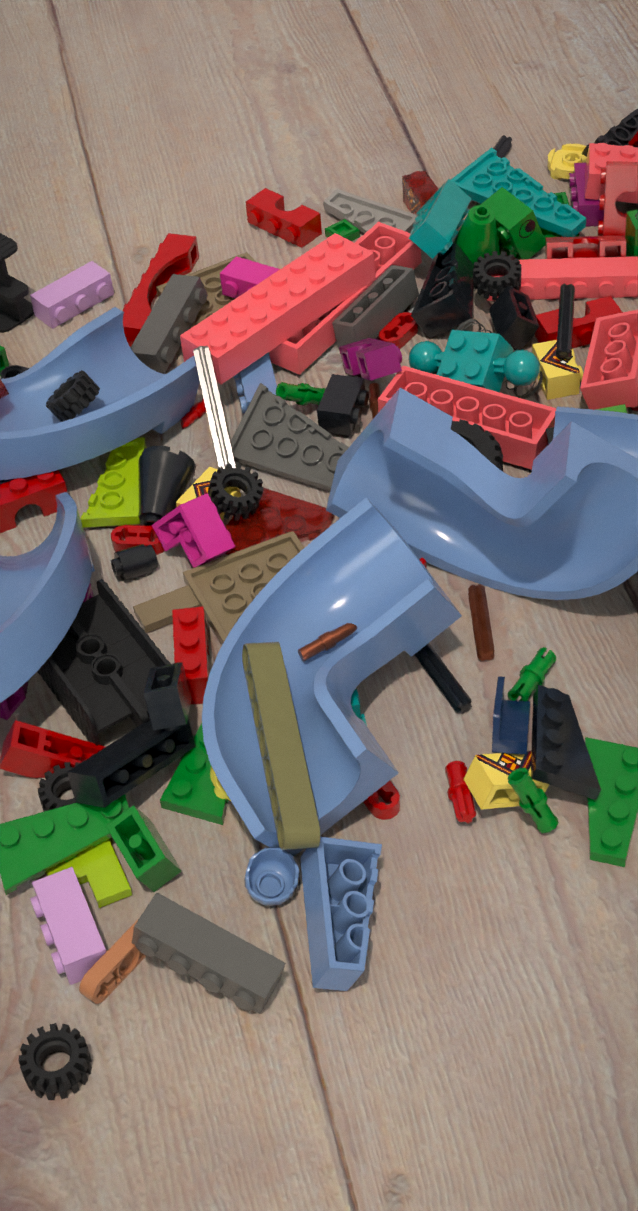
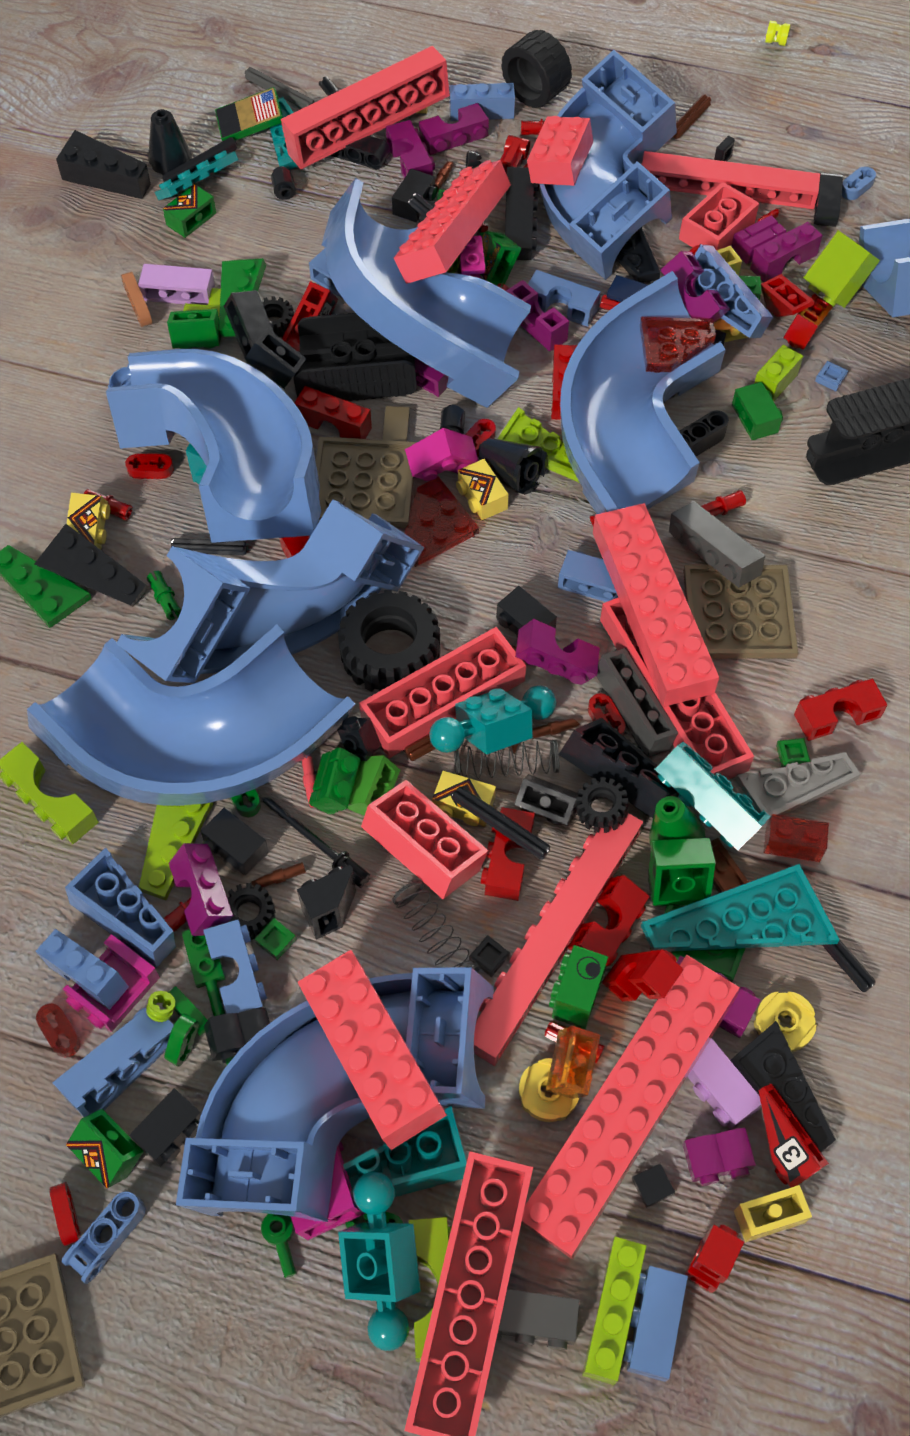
camera: 115 degrees right, 15 degrees up
black tyre [18,1023,92,1100] -> none
lavender brick [30,261,114,329] -> none
black tyre [46,370,100,422] -> none
red arch [123,233,199,348] -> none
dark grey brick [132,892,286,1014] -> none
axle [193,346,236,469] -> none
black tyre [208,463,264,521] -> none
dark pink brick [220,256,280,299] -> none
dark grey wing [231,383,349,491] -> none
olive beam [242,642,320,850] -> none
green pin [276,382,326,406] -> none
copper piece [298,623,357,661] -> none
medium blue wedge [300,837,382,991] -> none
dark blue panel [492,676,530,755] -> none
green pin [508,768,558,833] -> none

